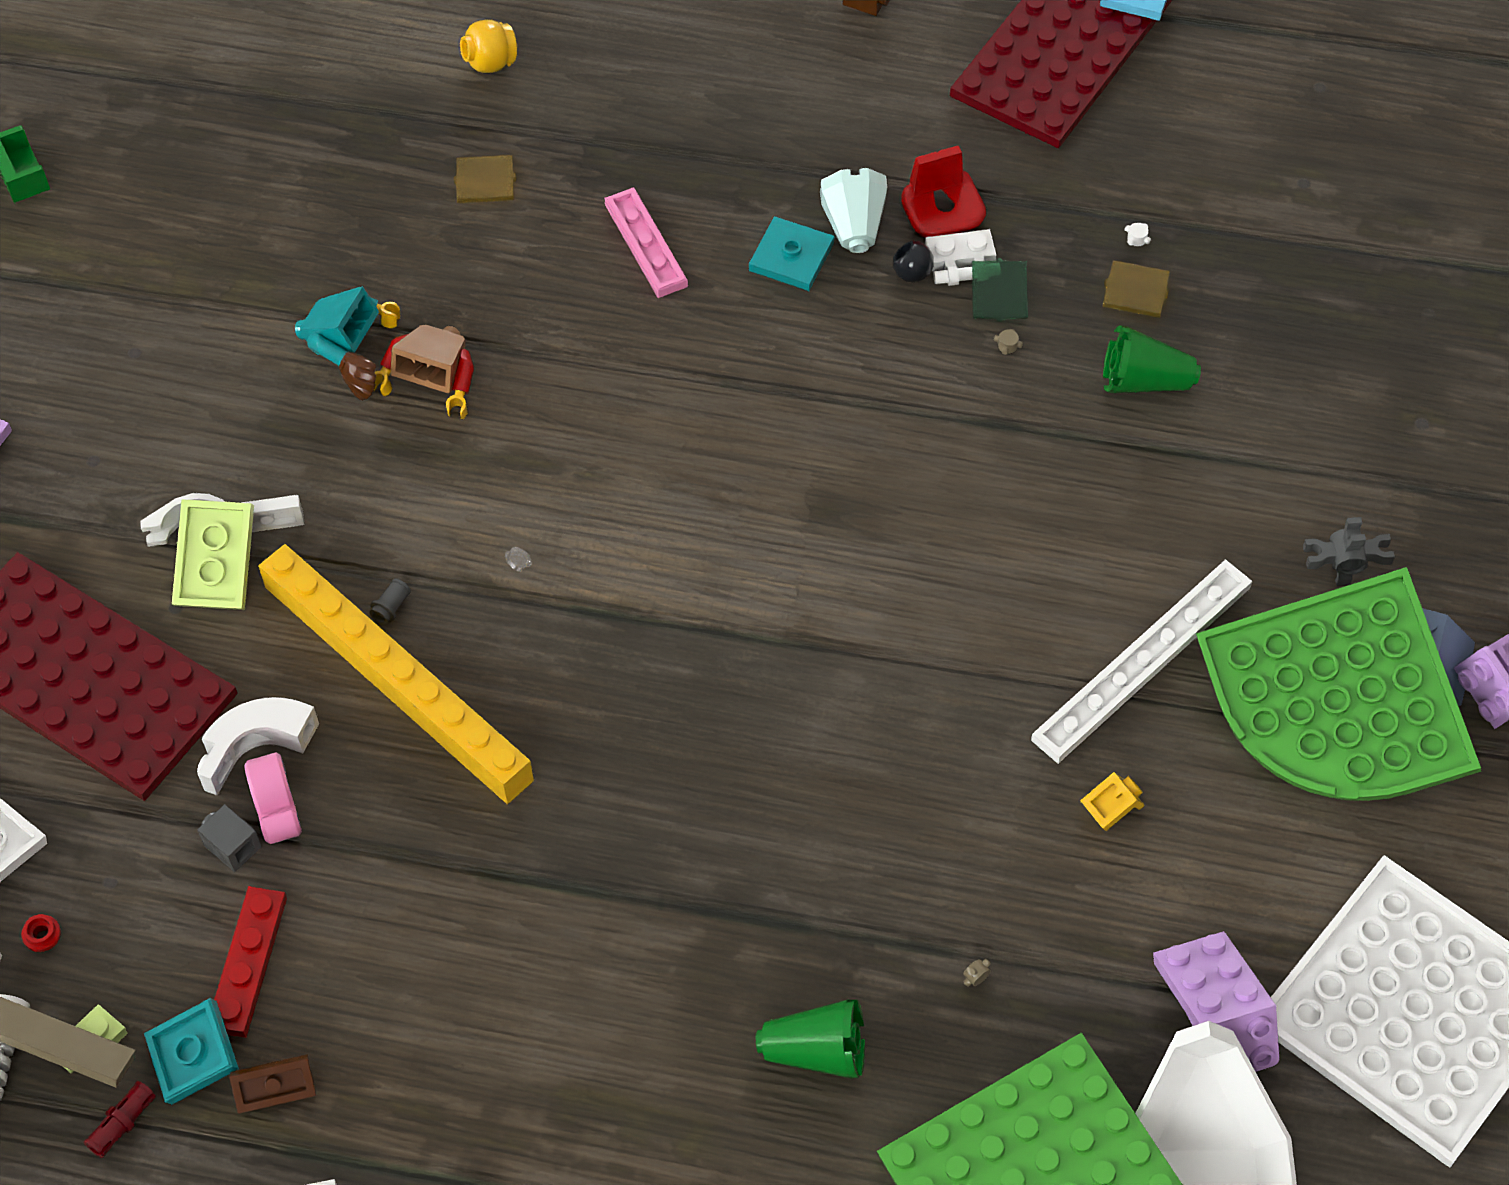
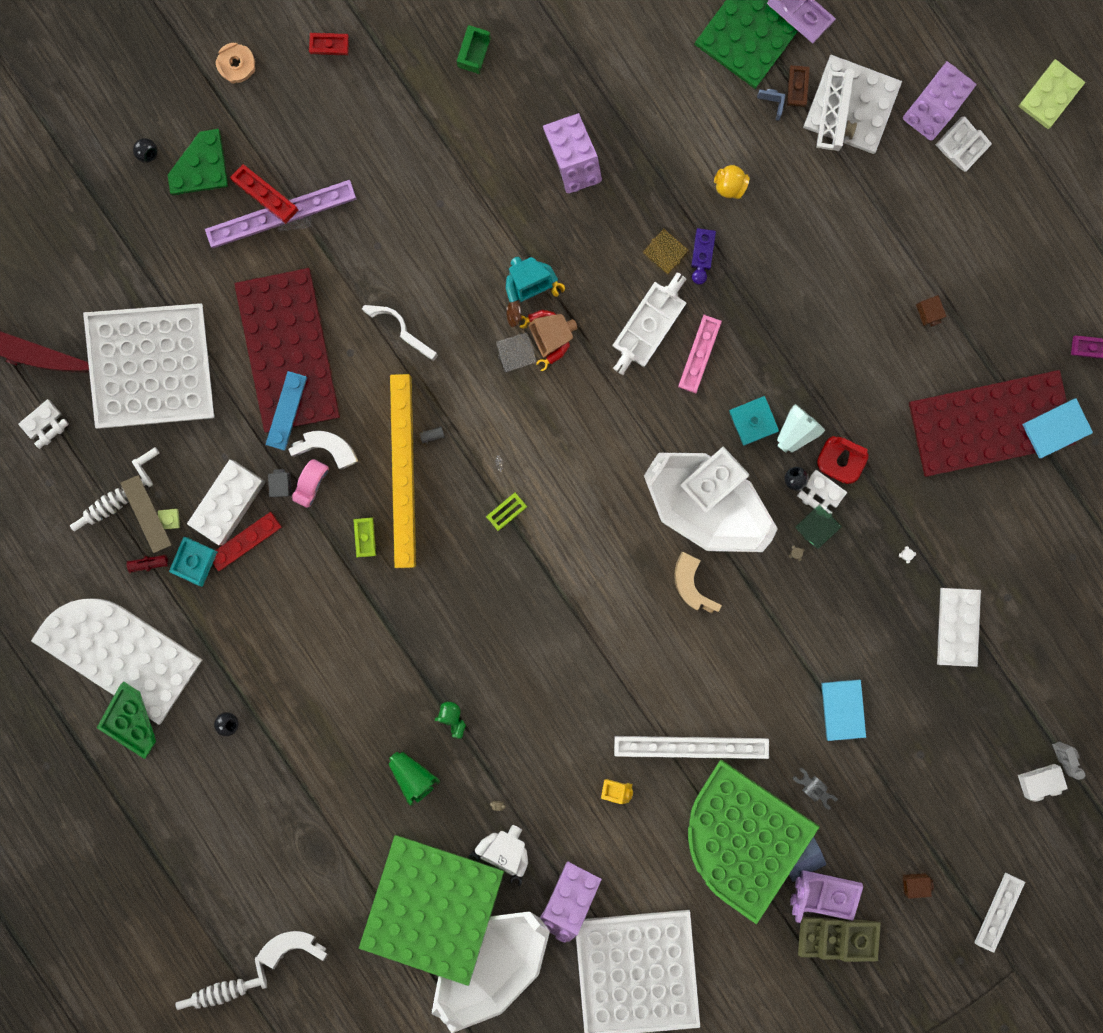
camera: 45 degrees right, 30 degrees up
red plate [21,914,61,952] -> none
yellowish green plate [172,499,254,610] -> none
reddish brown plate [229,1054,316,1114] -> none
clear yellow piece [1103,260,1170,318] -> none
green cone [1103,325,1201,393] -> none
none -> white brick [187,460,266,545]
none -> dark azure plate [265,371,307,450]
none -> lime plate [354,518,376,557]
none -> green piece [434,702,466,739]
none -> white torso [468,825,528,886]
none -> lime tile [486,493,527,531]
none -> clear piece [496,332,537,372]
none -> lavender bracket [543,113,602,193]
none -> white plate [612,273,687,375]
none -> white panel [644,453,778,552]
none -> tan arch [675,552,722,613]
none -> white plate [680,446,749,513]
none -> dark purple plate [691,228,716,285]
none -> medium azure tile [821,679,866,741]
none -> white plate [937,588,981,667]

